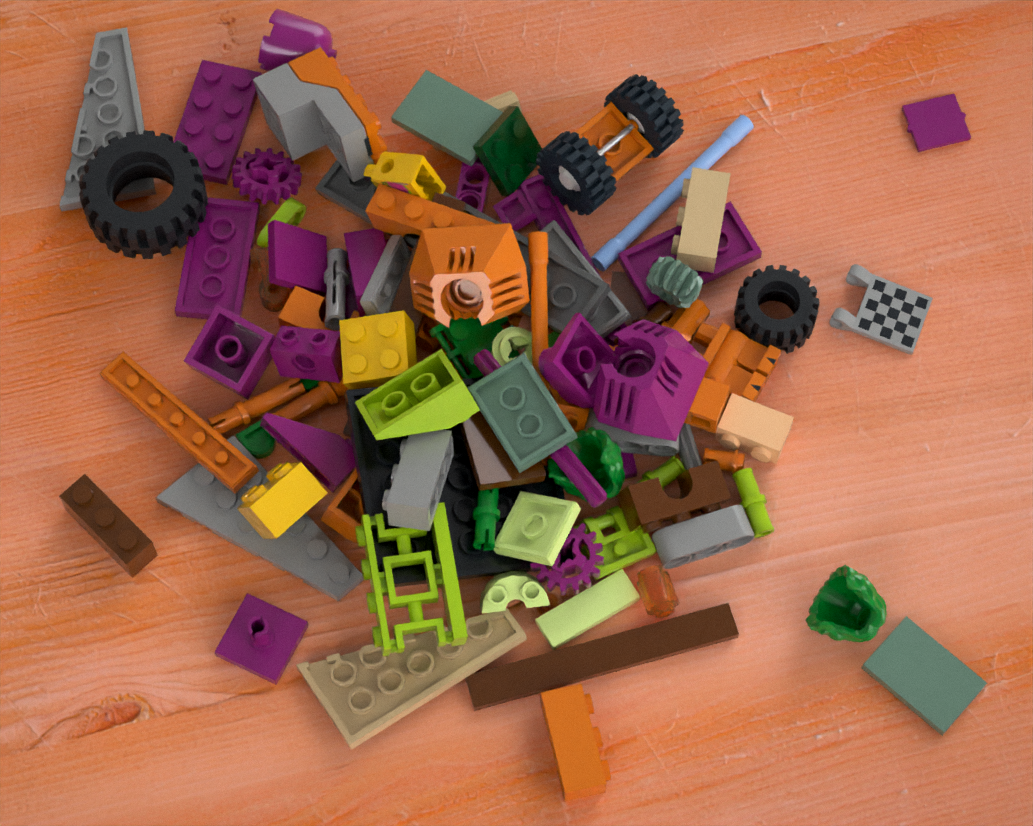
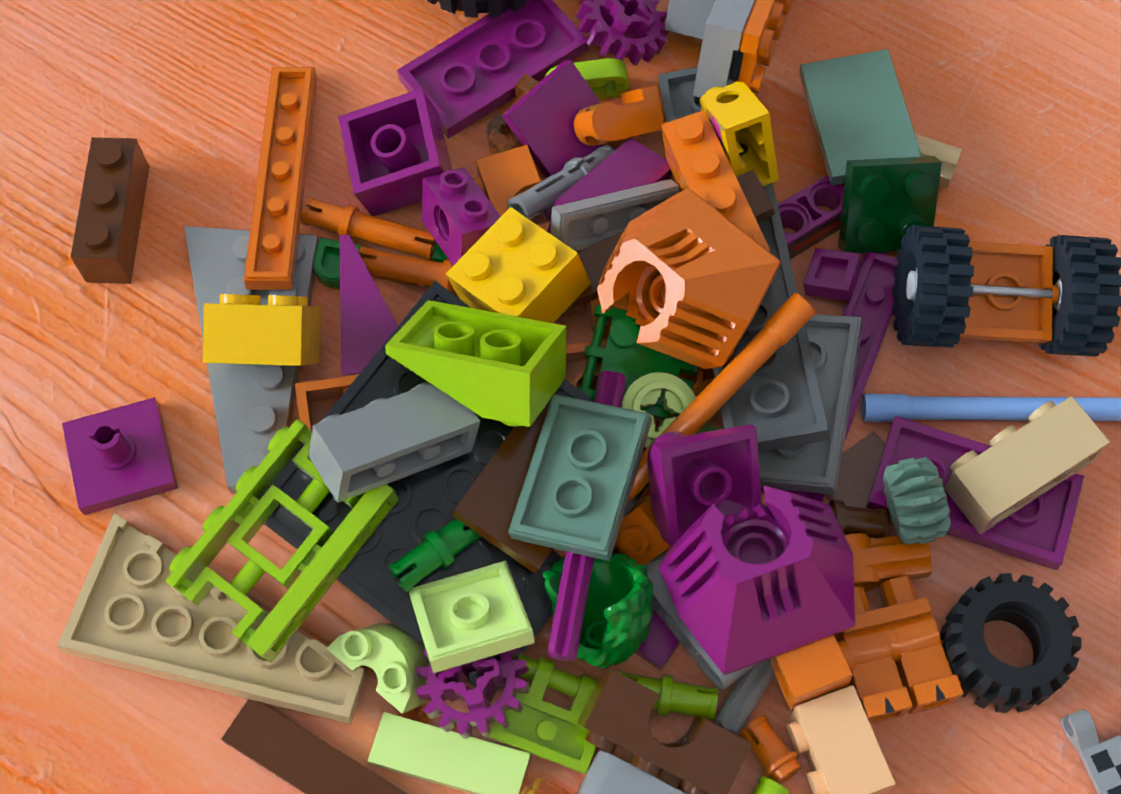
camera: 50 degrees right, 0 degrees up
none -> orange leg [574,85,665,146]

